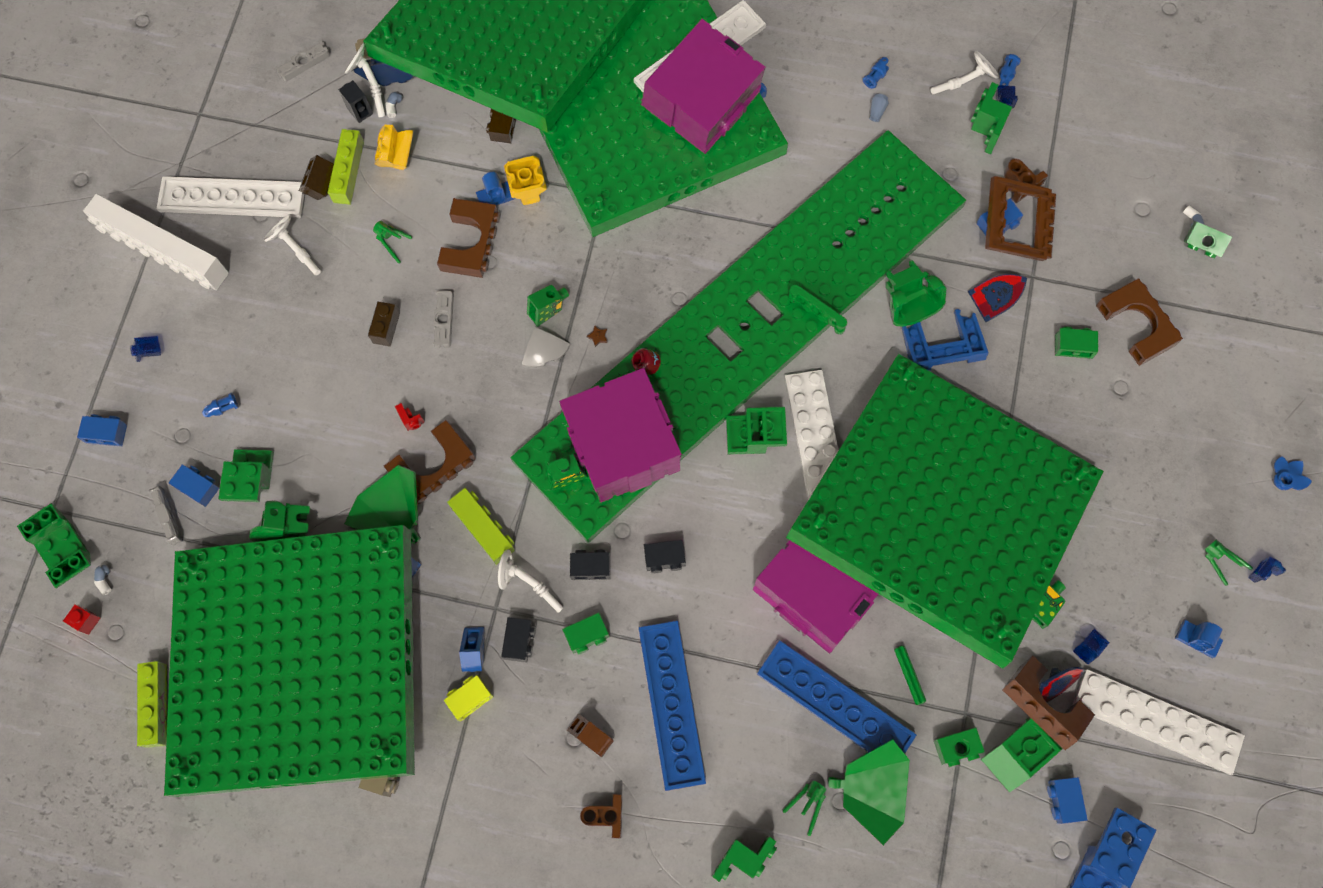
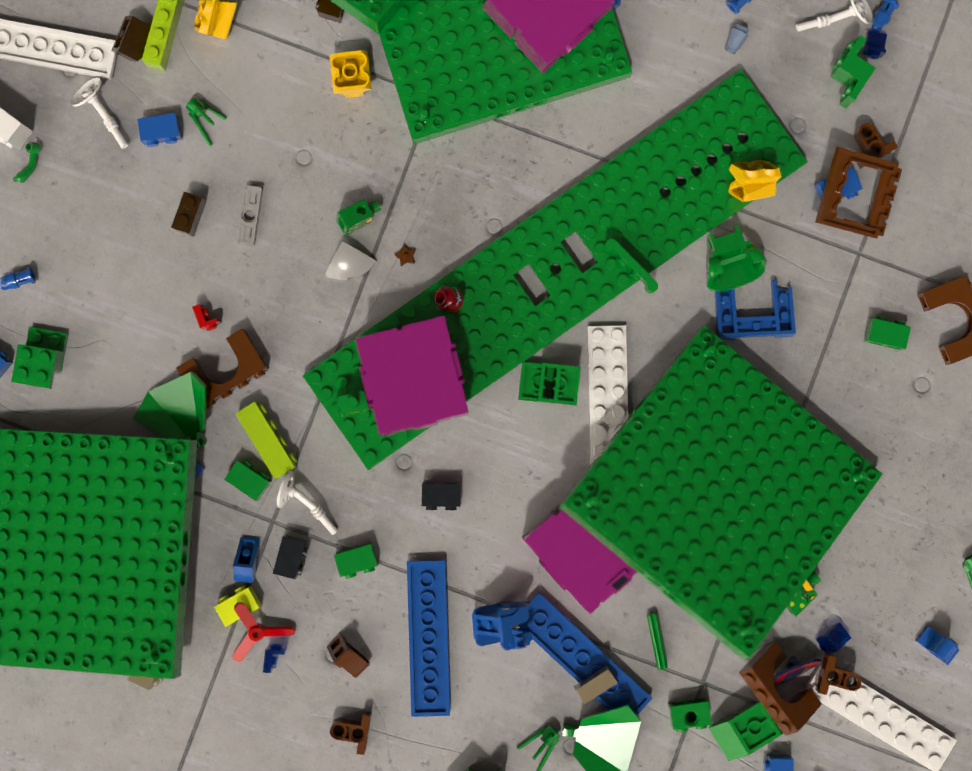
camera: 10 degrees right, 15 degrees up
green piece [249,500,310,542] -> none
reddish brown arch [437,198,500,278] -> none
blue tile [476,172,516,206] -> none
black brick [570,549,611,580] -> none
shield [968,274,1027,322] -> none
none -> green piece [13,142,41,183]
none -> blue brick [137,113,182,147]
none -> green brick [224,459,272,501]
none -> red piece [232,602,295,662]
none -> clear blue bracket [263,644,287,673]
none -> blue animal [472,601,532,650]
none -> dark tan panel [574,665,617,704]
none -> yellow piece [728,160,781,202]
none -> reddish brown tile [815,652,861,695]

